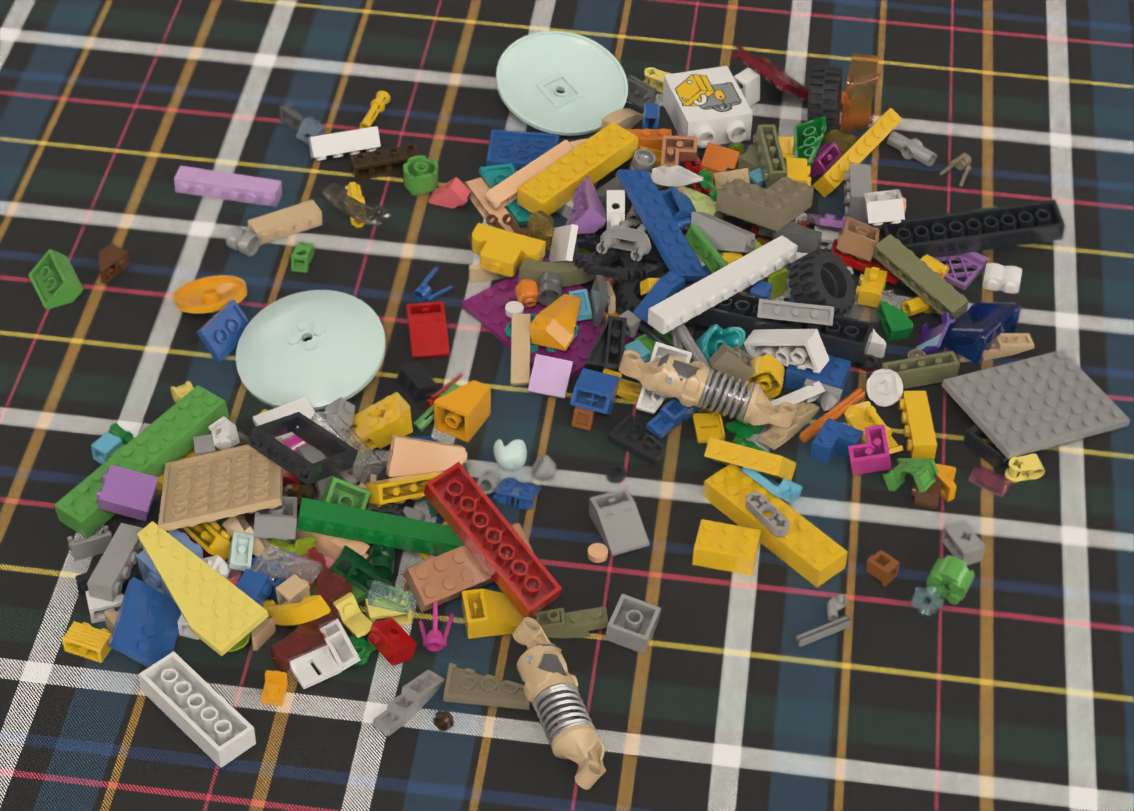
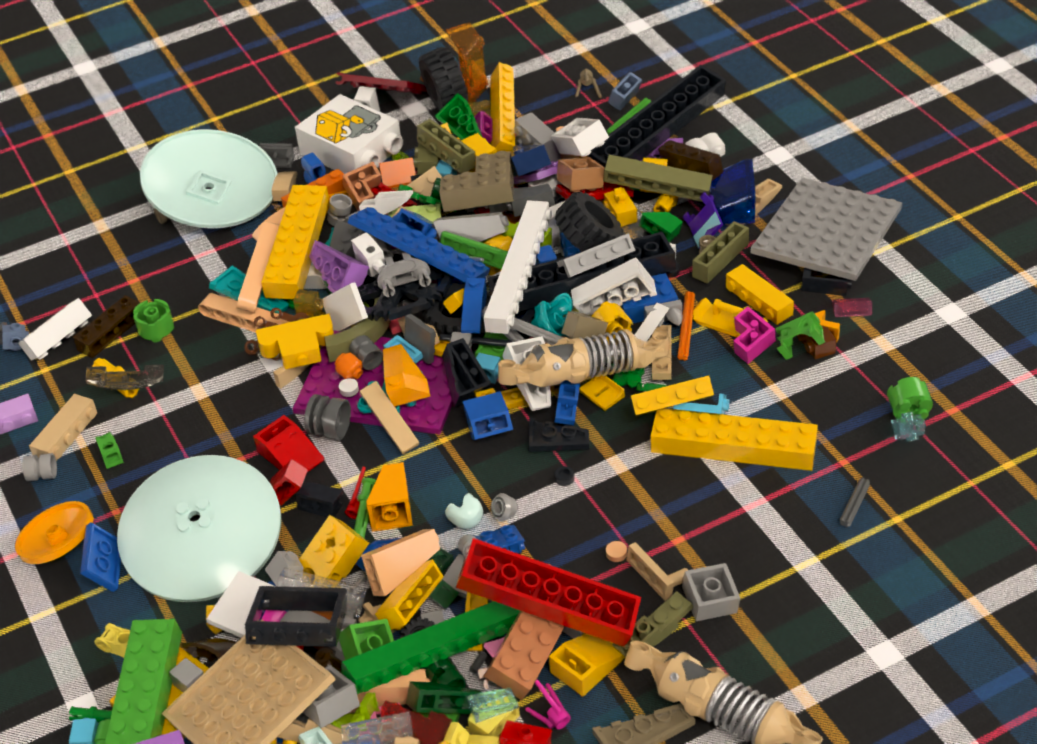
camera: 30 degrees left, 0 degrees up
white brick [208,416,240,450] -> none
yellow pin [359,91,391,129] -> none
blue plant [413,267,453,302] -> none
coral slope [428,177,471,209] -> none
blue plate [486,129,559,169] -> none
lavender tile [528,354,573,399] -> none
dark orange tile [571,406,595,431] -> none
light grey slope [589,488,650,556] -> none
light yellow piece [643,67,671,94] -> none
yellow brick [692,519,761,576] -> none
light grey beam [746,492,790,537] -> none
blue brick [810,418,864,465] -> none
light grey arm [827,594,848,621] -> none
white tile [866,368,903,407] -> none
dark orange brick [866,550,900,587] -> none
light grey piece [887,131,937,167] -> none
light grey brick [941,520,986,566] -> none
light yellow piece [1004,454,1045,483] -> none
none -> red brick [270,459,308,506]
none -> dark grey wheel [304,394,351,440]
none -> dark blue wedge [510,144,551,176]
none -> sand blue brick [608,72,642,110]
none -> tan piece [627,542,688,600]
none -> dark brown brick [658,140,724,181]

